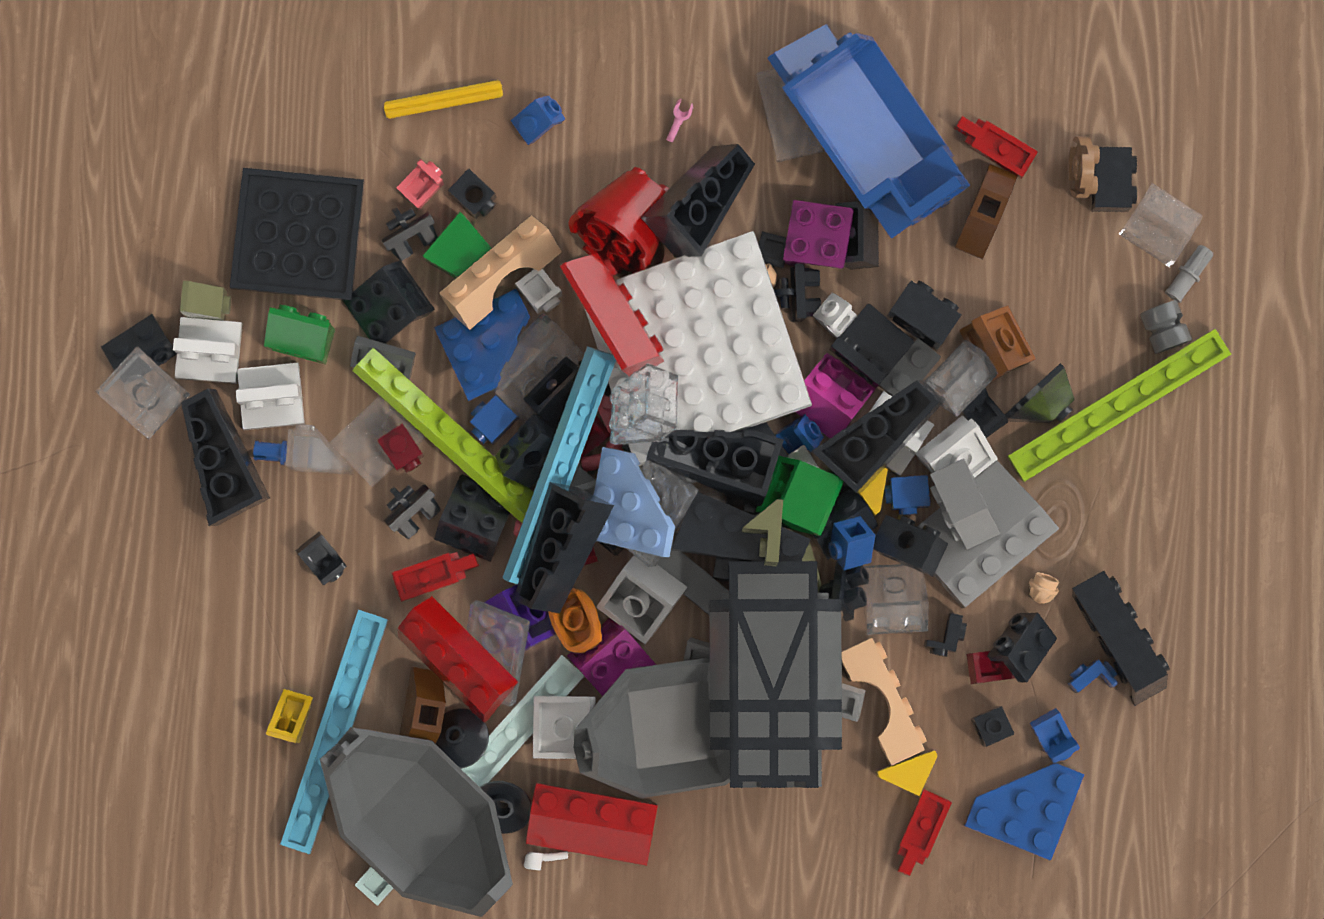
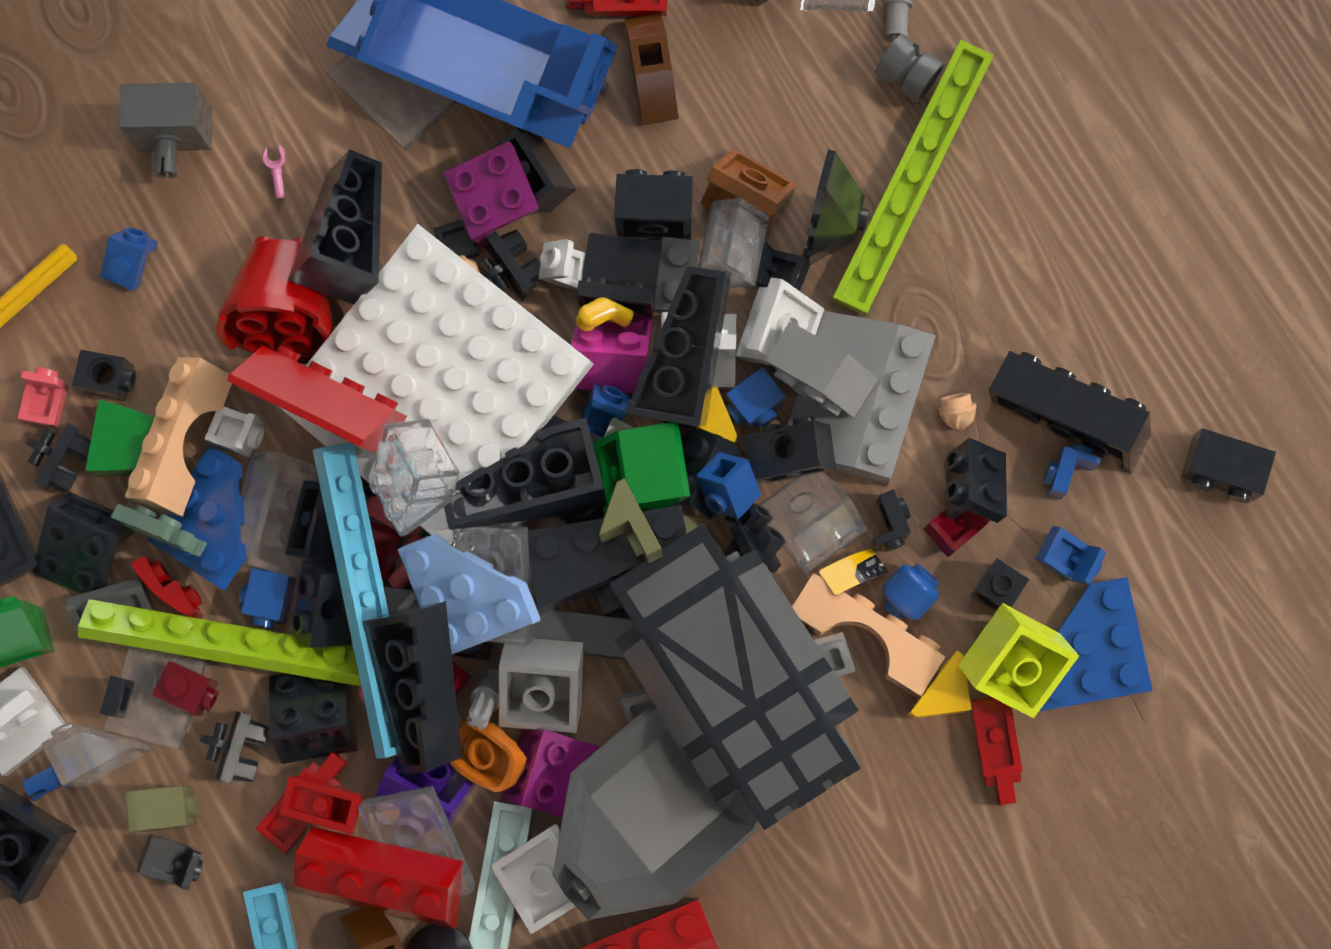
camera: 25 degrees left, 5 degrees down
none -> black tile [100,675,135,719]
none -> sand green plate [111,504,207,557]
none -> dark grey brick [119,83,213,178]
none -> olive slope [125,786,200,832]
none -> red slope [130,555,204,619]
none -> red slope [279,776,364,835]
none -> light grey axle [467,669,499,729]
none -> yellow arm [576,297,633,332]
none -> yellow sticker [819,549,888,595]
none -> blue head [882,563,939,620]
none -> neon yellow brick [958,603,1079,718]
none -> black brick [1181,428,1276,503]

